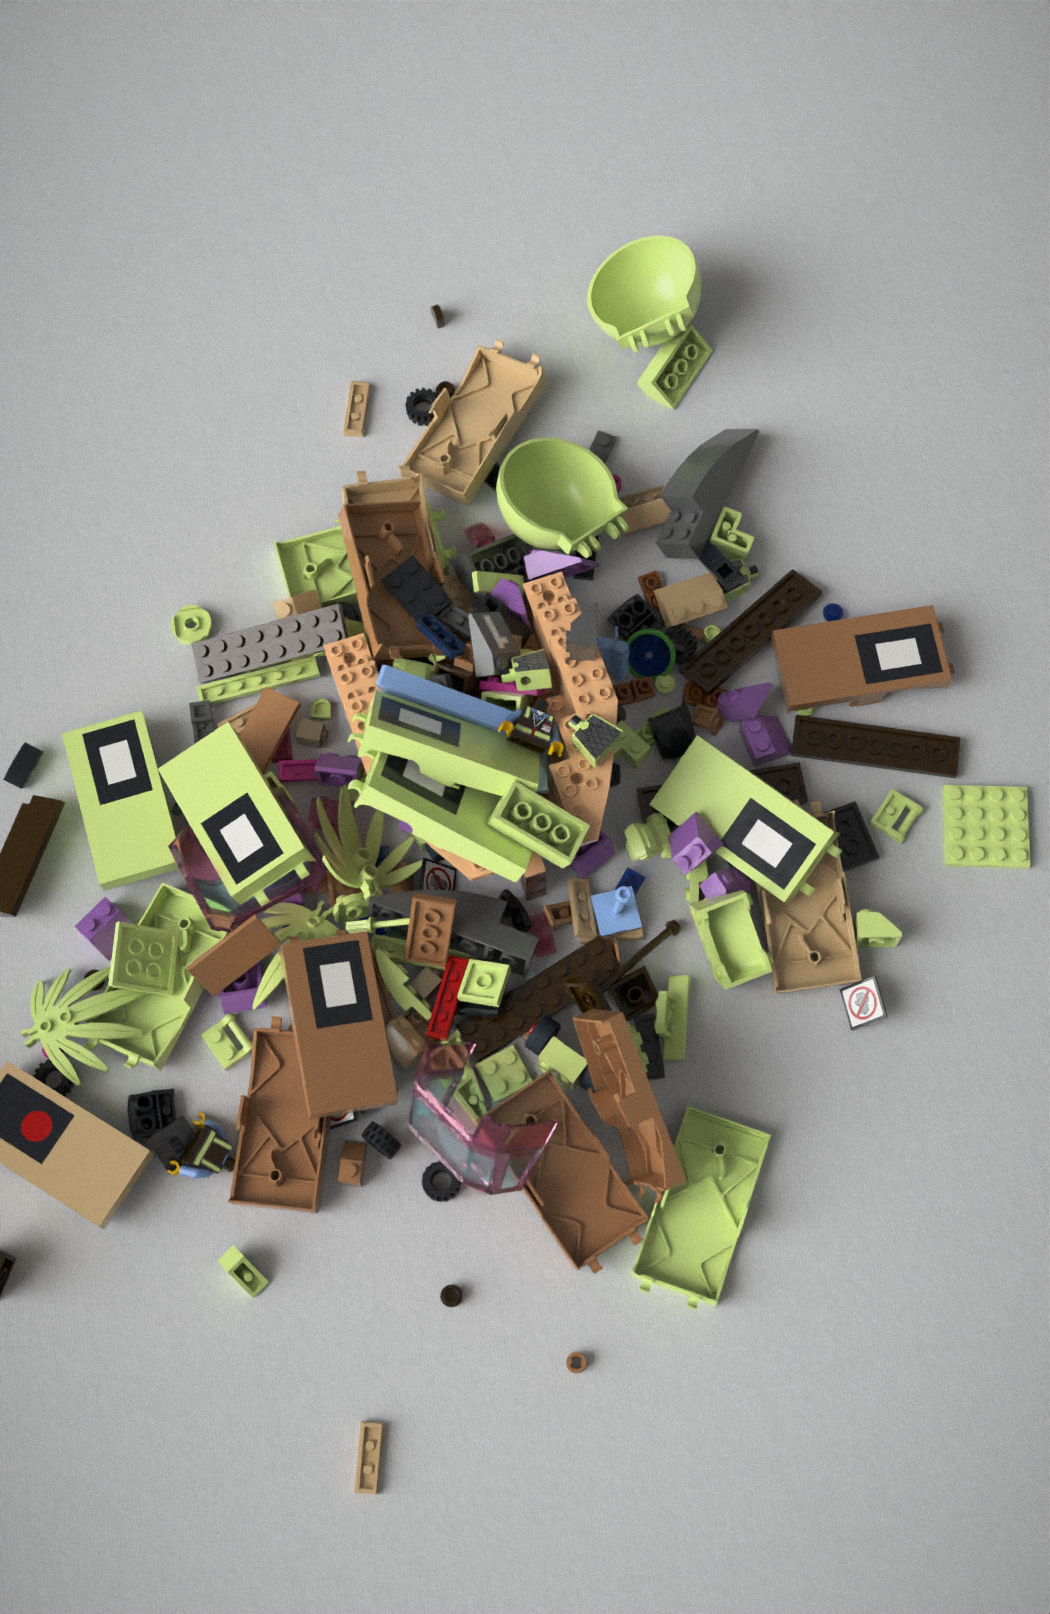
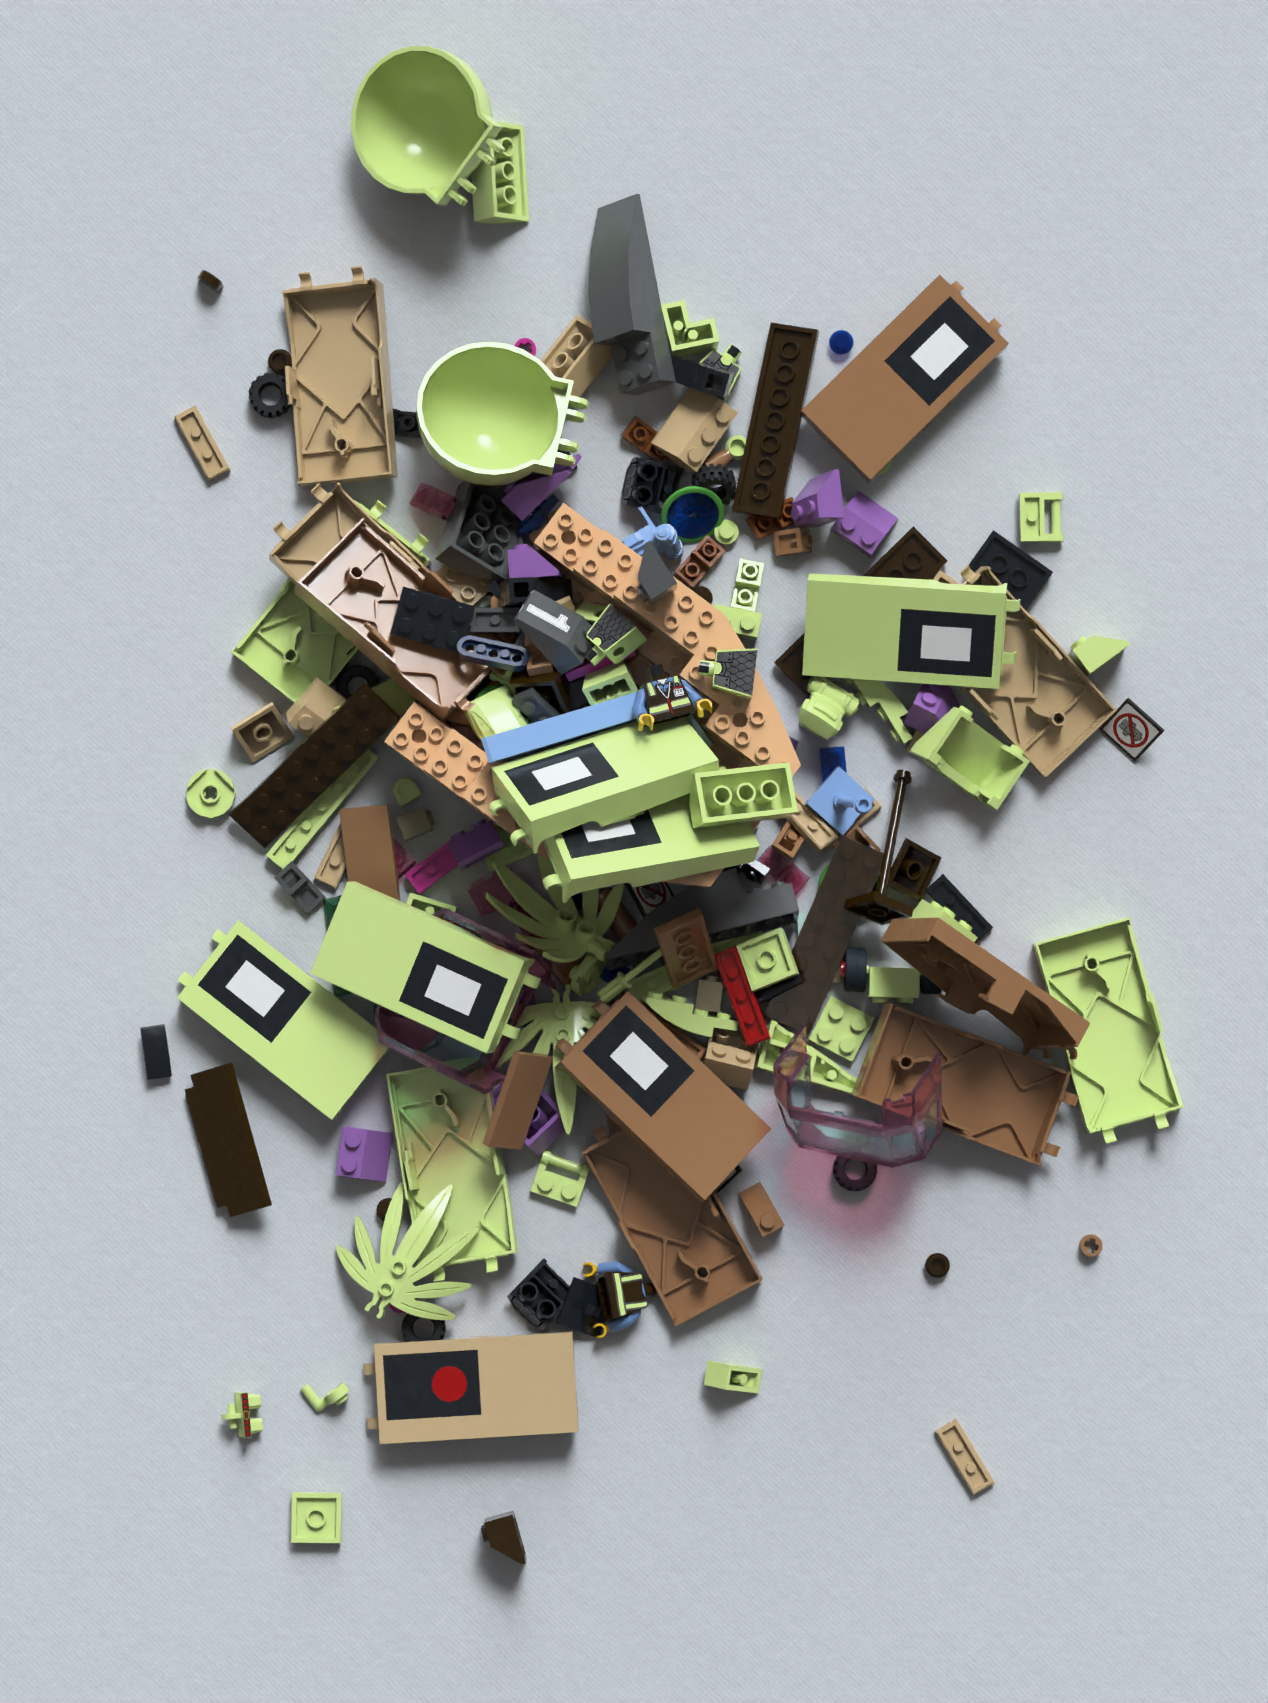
camera: 40 degrees left, 15 degrees up
yellowish green plate [109,921,179,996] -> none
black tyre [361,1121,402,1160] -> none
yellowish green tile [472,571,524,597] -> none
dark grey plate [589,430,616,464] -> none
black slope [648,702,696,759] -> none
yellowish green bracket [654,975,690,1060] -> none
medium lavender slope [669,811,724,876] -> none
dark brown plate [791,715,961,779] -> none
yellowish green plate [942,785,1030,869] -> none
none -> tan slope [231,702,294,762]

